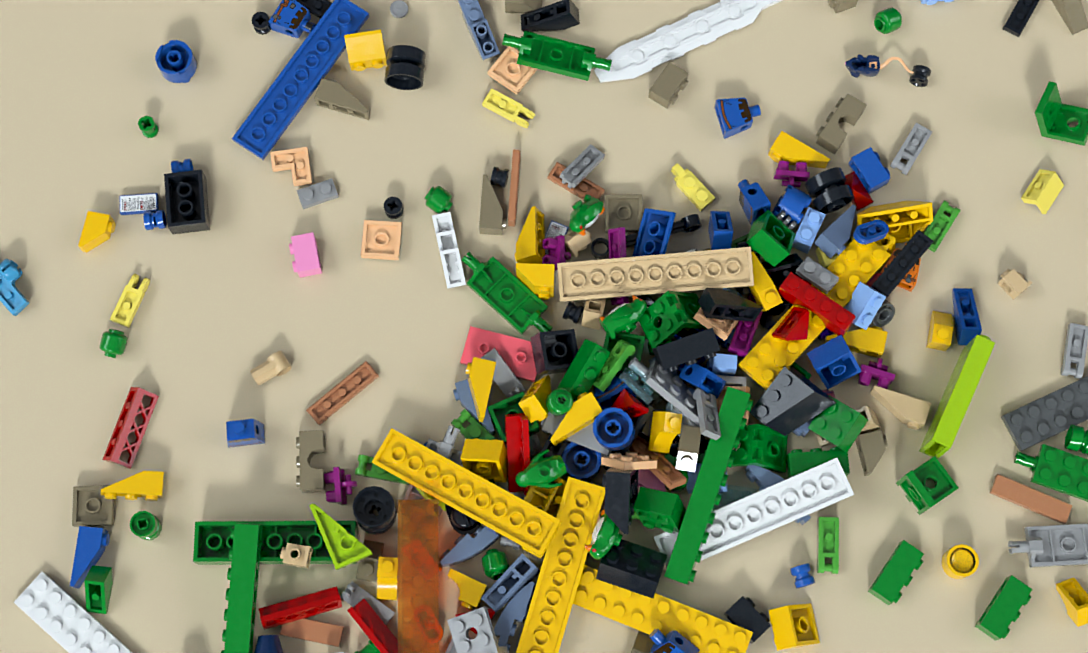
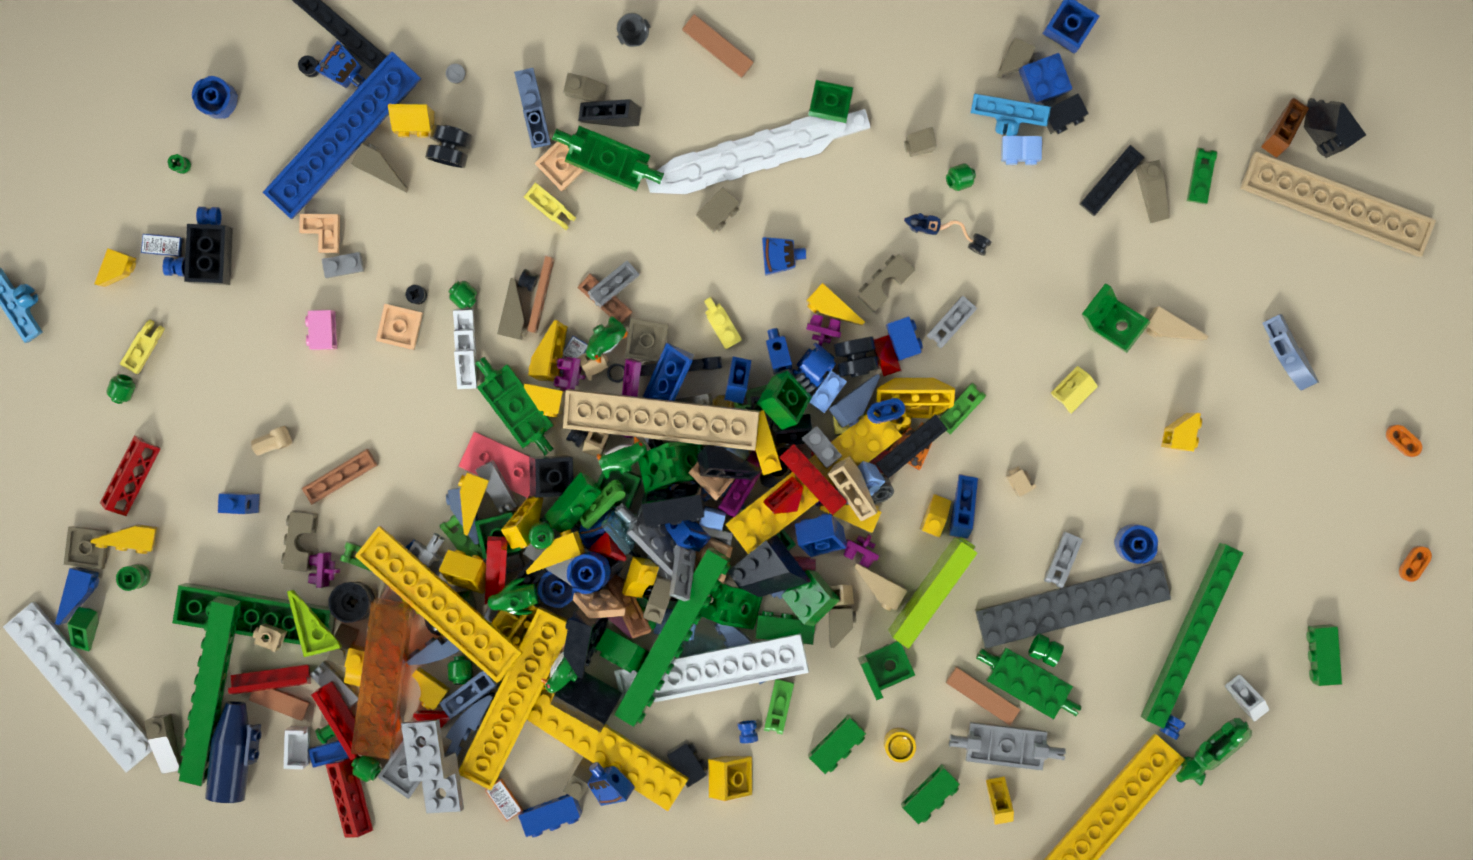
camera: 10 degrees right, 15 degrees up
none -> tan slope [828,456,878,521]

